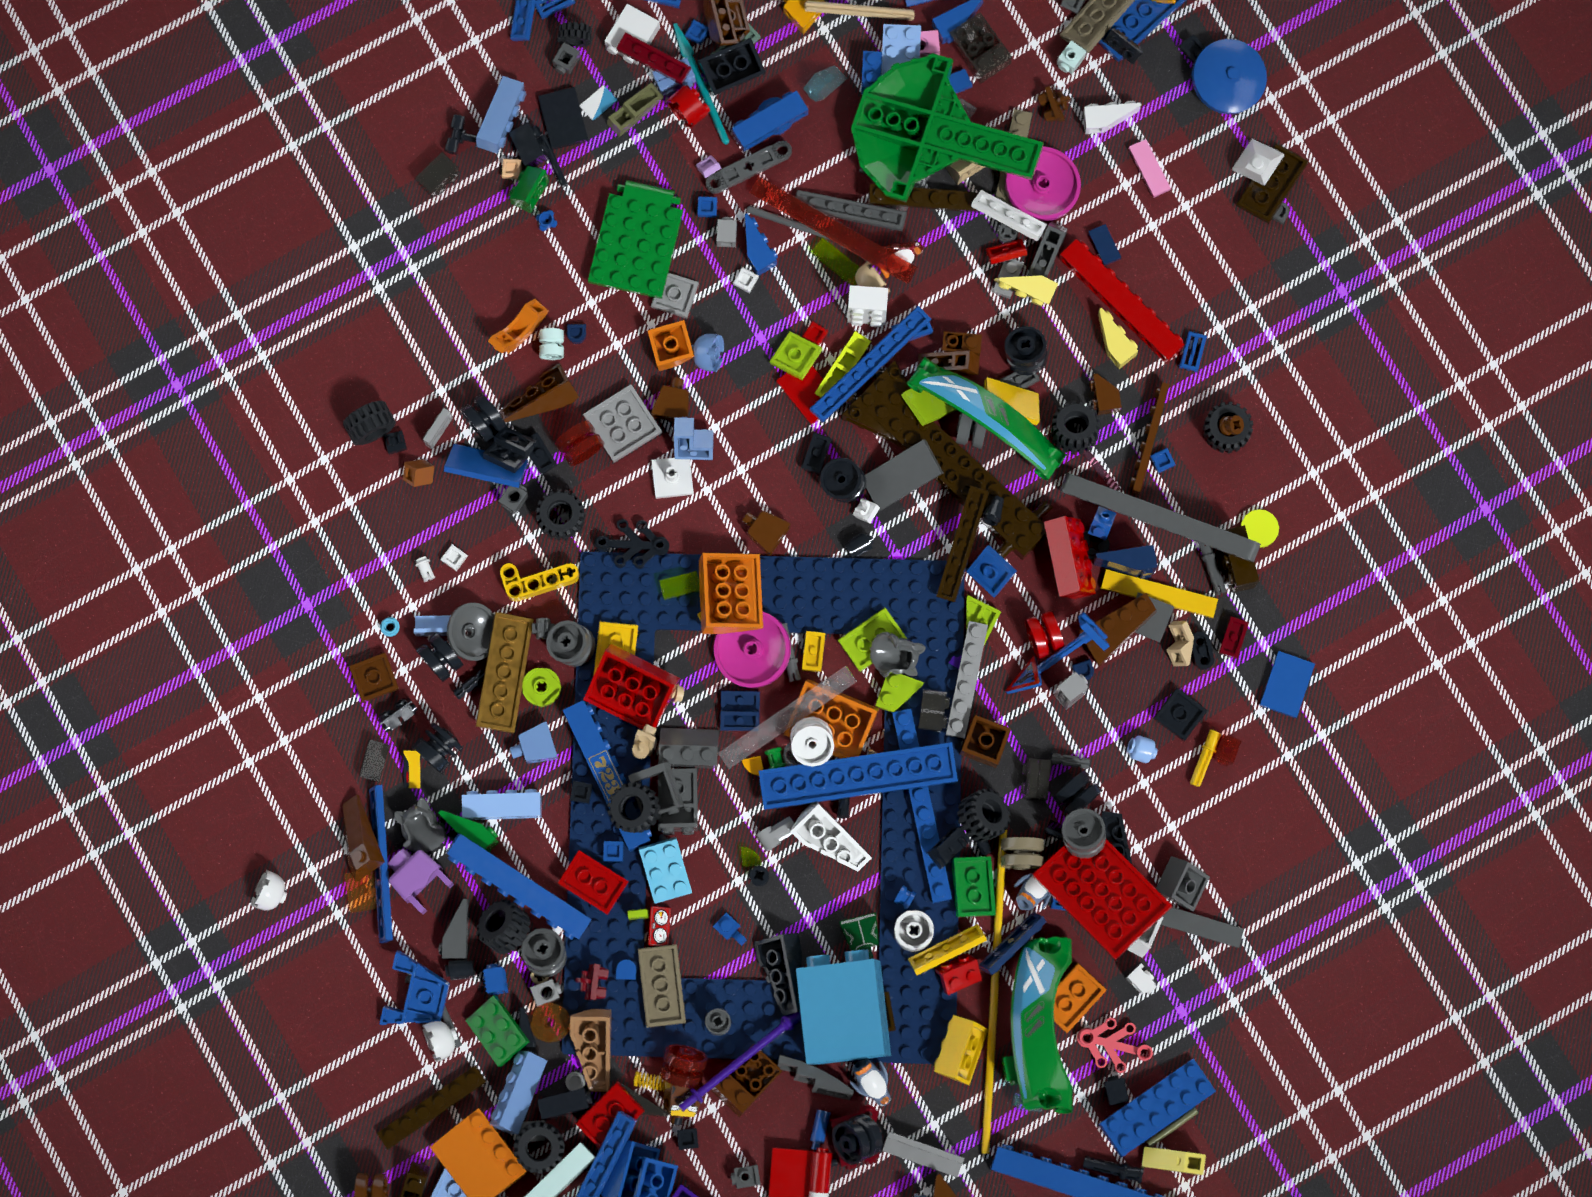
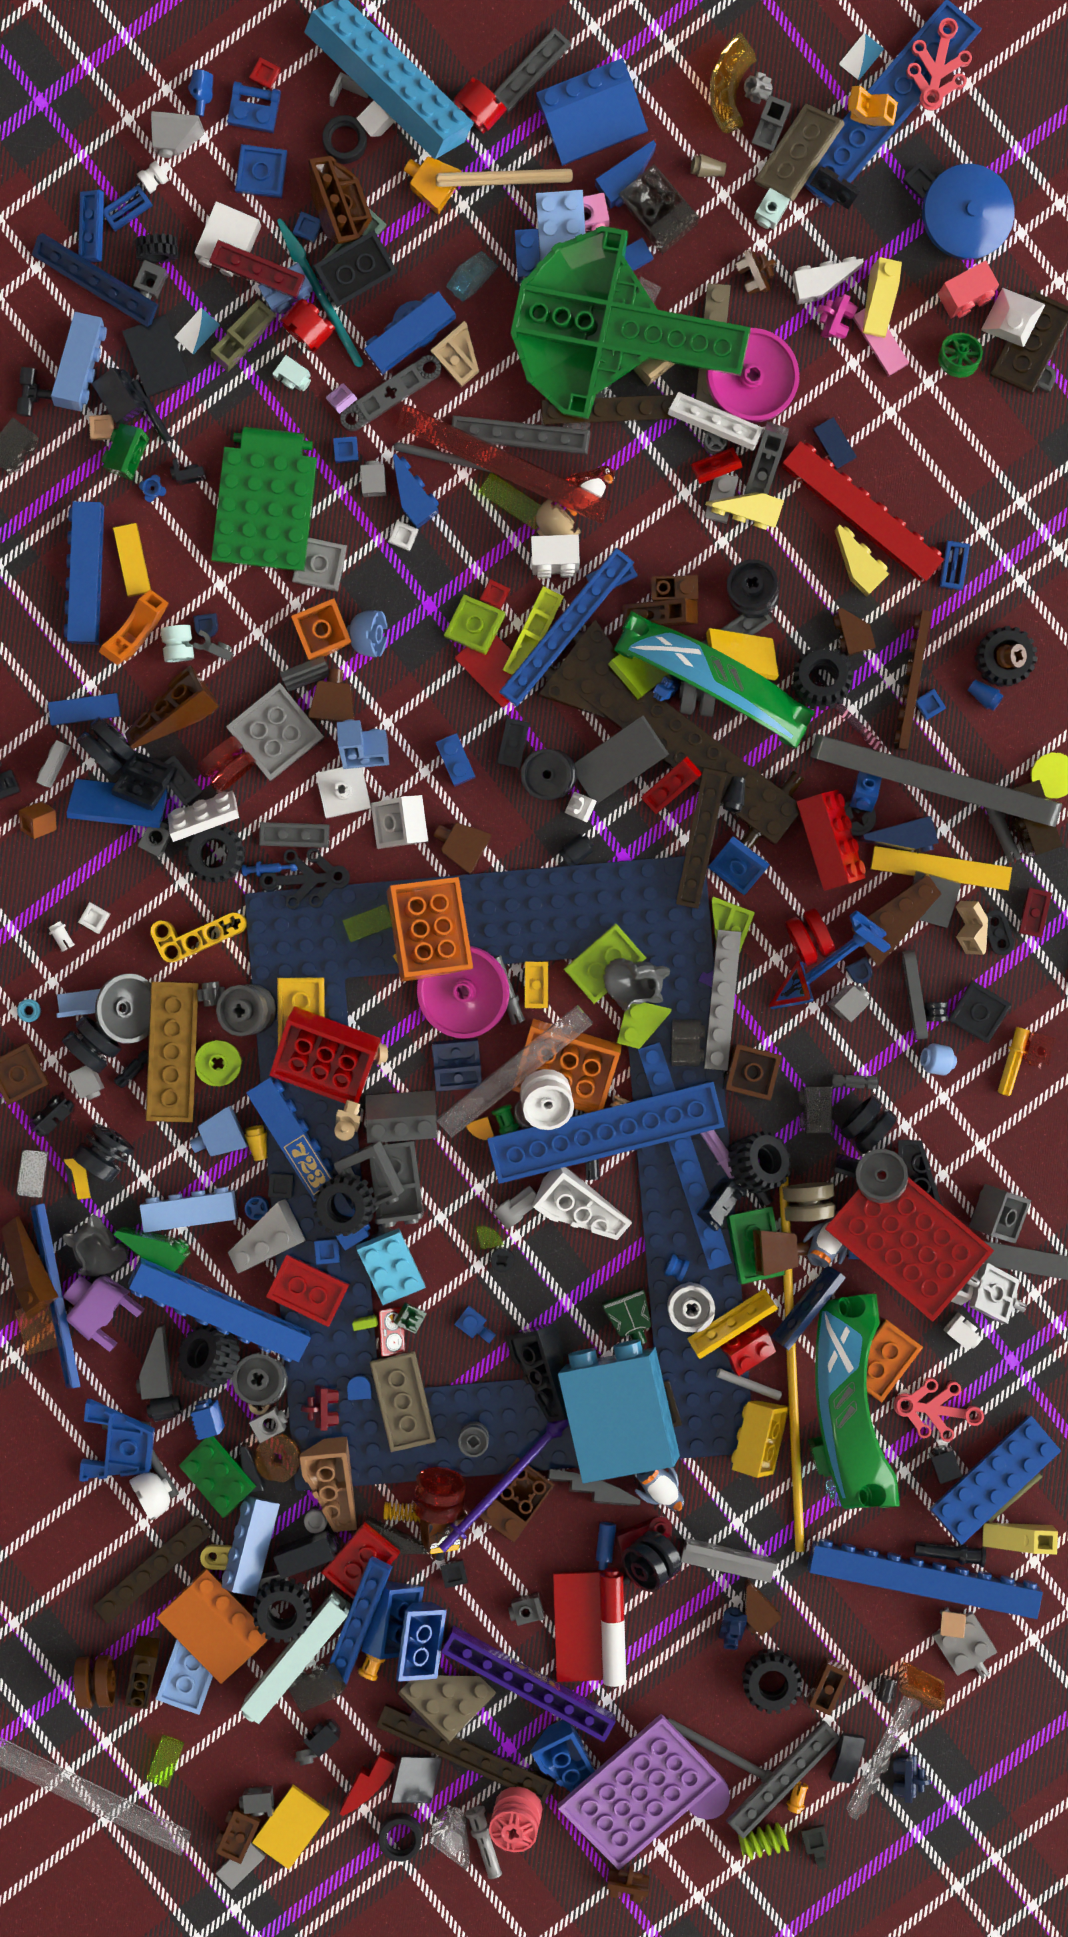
camera: 10 degrees left, 10 degrees up
none -> dark blue plate [32,233,158,327]
none -> blue tile [48,693,121,726]
none -> blue brick [64,501,104,645]
none -> light grey brick [68,1066,105,1101]
none -> yellow tile [113,523,151,597]
none -> white plate [167,791,239,842]
none -> black bracket [170,458,207,486]
none -> dark grey plate [193,630,235,662]
none -> light yellow plate [200,1544,232,1570]
none -> light grey wedge [228,1199,306,1273]
none -> blue piece [242,861,297,877]
none -> yellow cone [244,1125,268,1161]
none -> blue wheel [245,1196,270,1220]
none -> dark grey tile [259,822,330,848]
none -> light aqua brick [273,355,311,391]
none -> dark grey tile [280,656,329,692]
none -> white slope [371,795,428,849]
none -> dark green tile [394,1302,427,1334]
none -> tan wing [431,321,479,387]
none -> blue brick [435,733,476,787]
none -> red plate [641,757,702,814]
none -> blue hinge [653,674,680,701]
none -> dark tan cone [691,153,726,177]
none -> lavender axle [700,1130,735,1179]
none -> light grey bar [716,1368,782,1400]
none -> reddish brown torso [753,1230,809,1276]
none -> dark pink hips [816,294,858,339]
none -> light yellow slope [862,257,902,338]
none -> dark grey beam [902,949,928,1040]
none -> black wheel [925,1002,949,1022]
none -> coral brick [938,260,999,319]
none -> green wheel [938,332,983,378]
none -> plate [966,1263,1027,1324]
none -> blue cone [968,679,1004,711]

